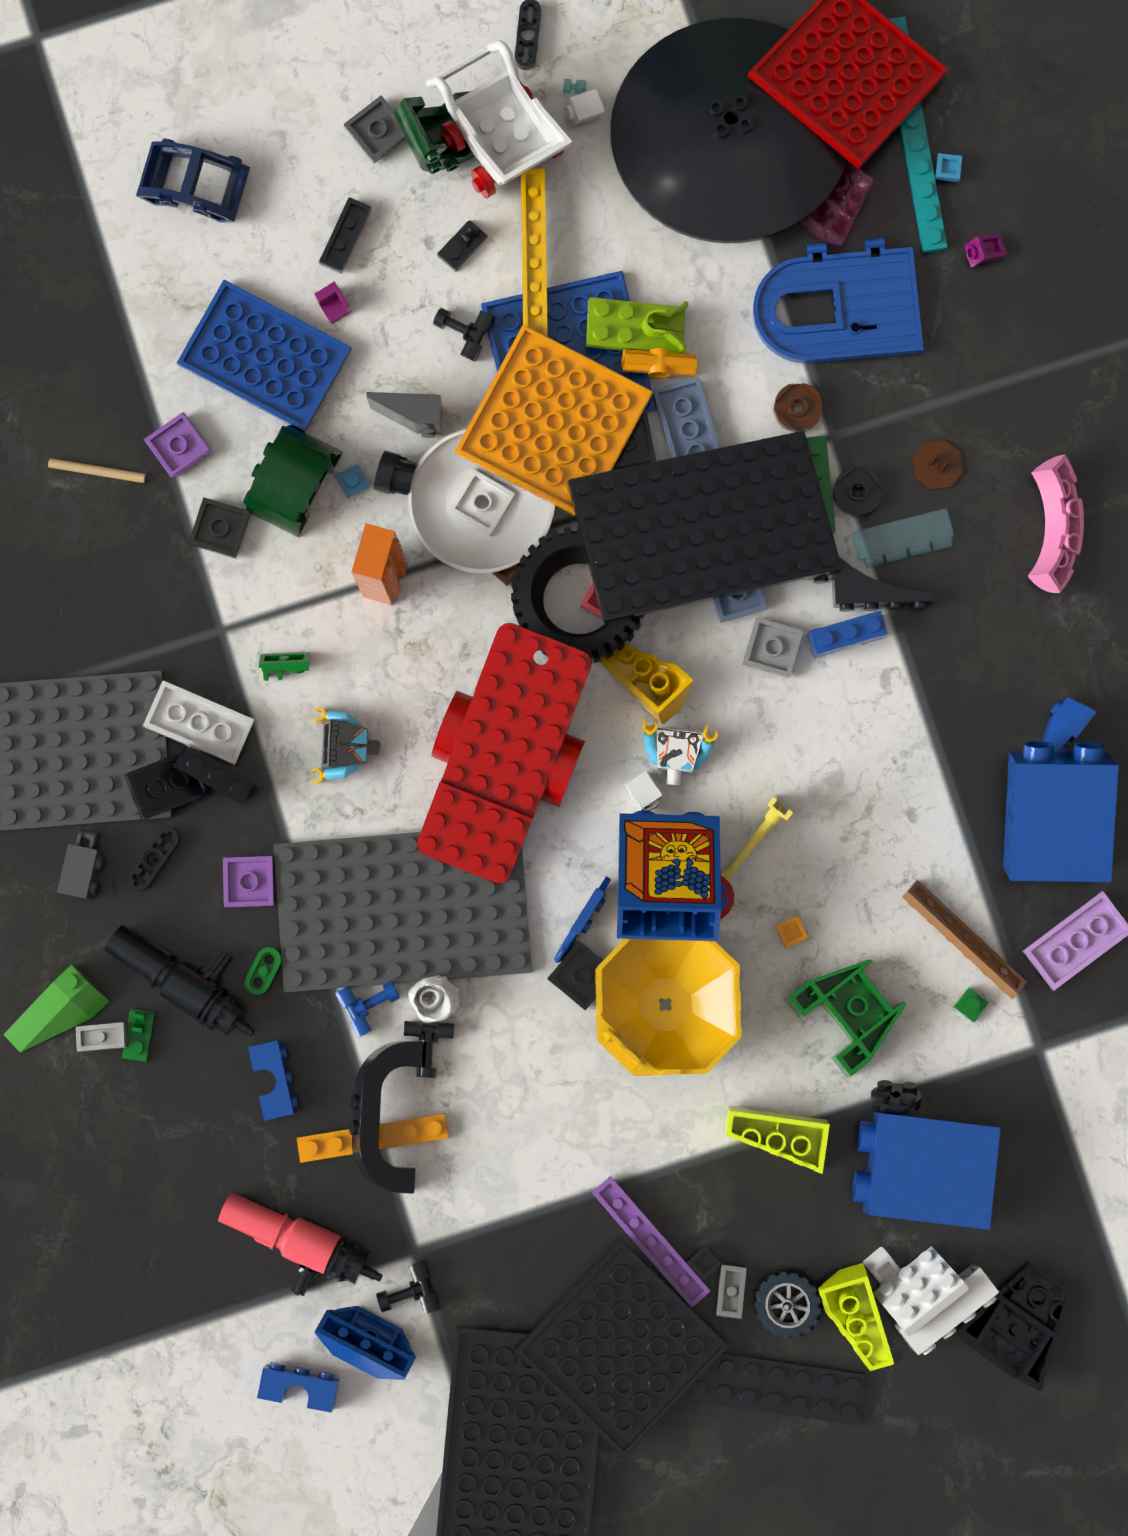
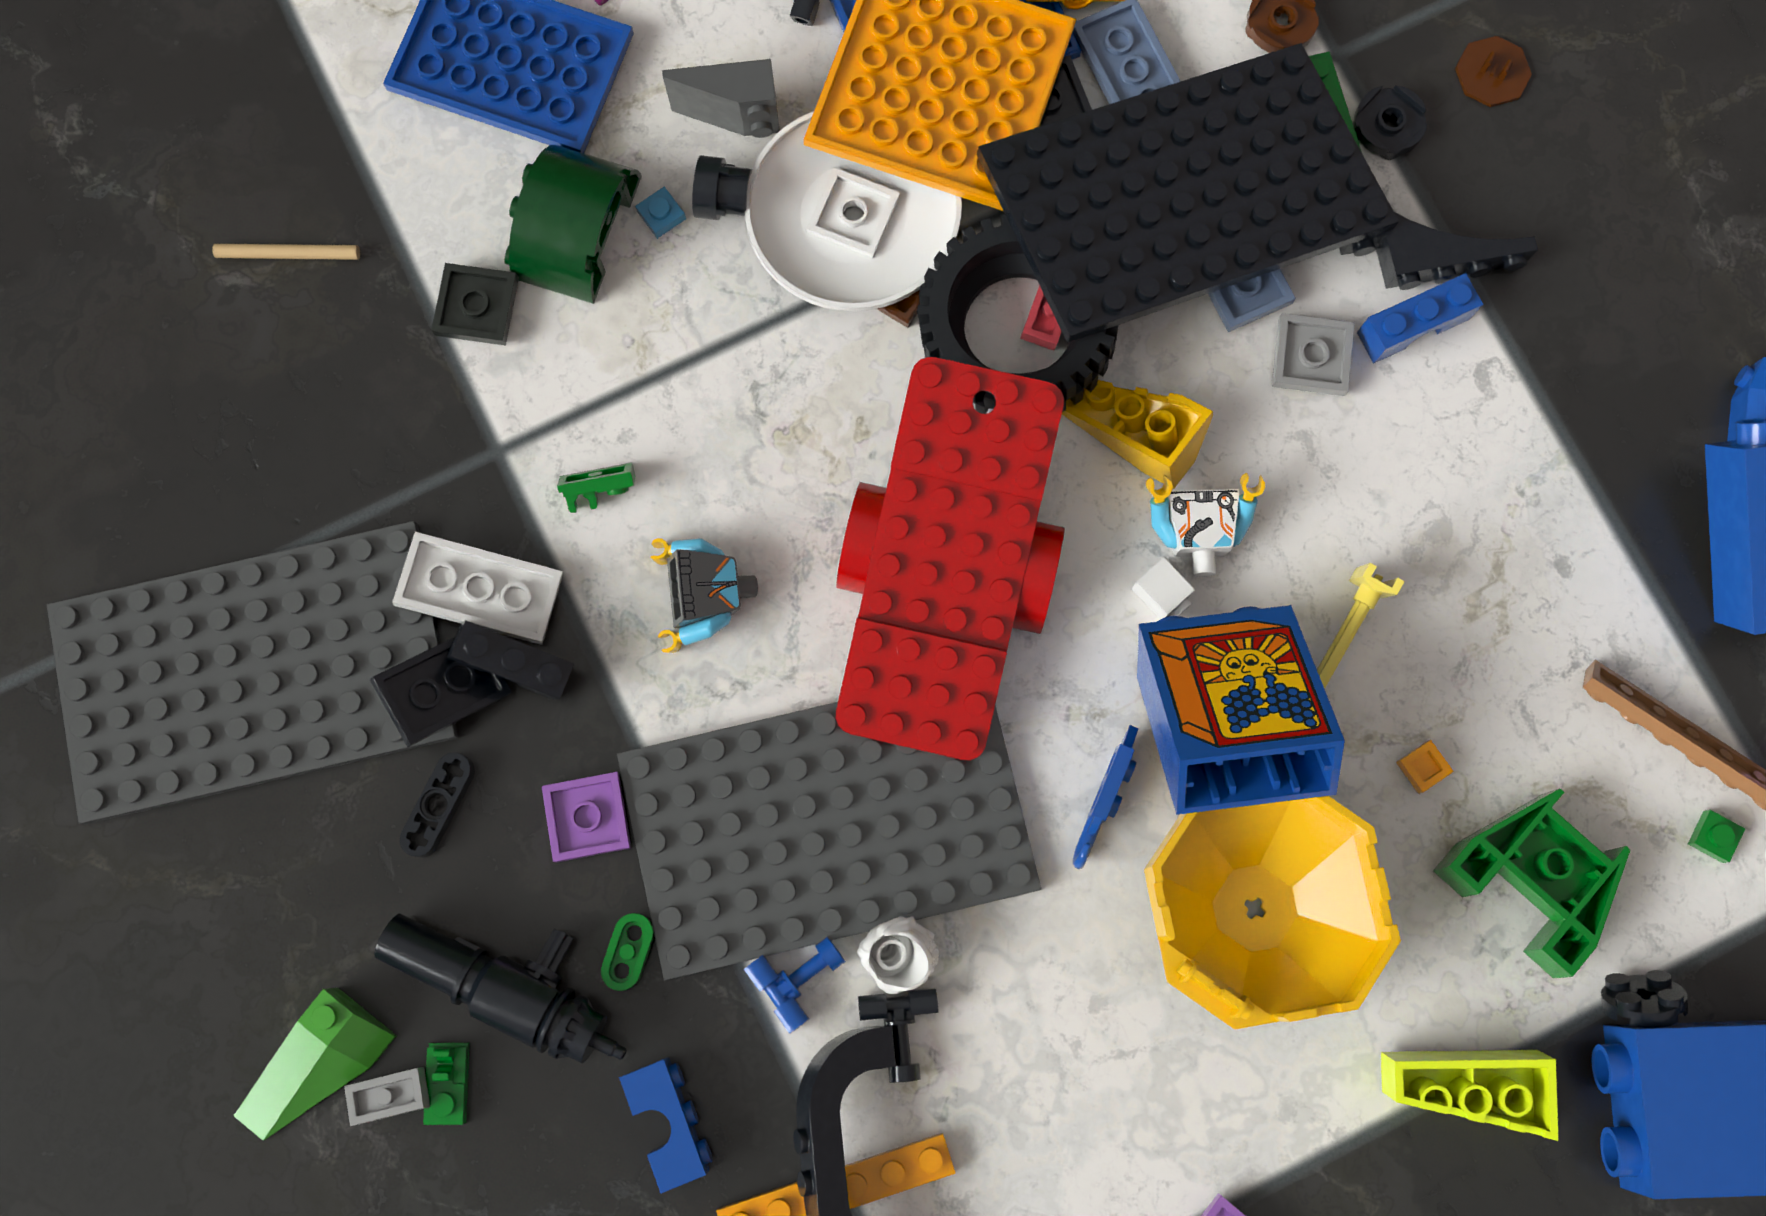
camera: 10 degrees left, 5 degrees down
dark grey brick [57,829,104,900] -> none
medium lavender plate [143,412,212,480] -> none
orange brick [351,523,408,605] -> none
black plate [547,941,603,1011] -> none
clear light blue windscreen [852,508,954,568] -> none
bright pink brick [1028,454,1084,593] -> none

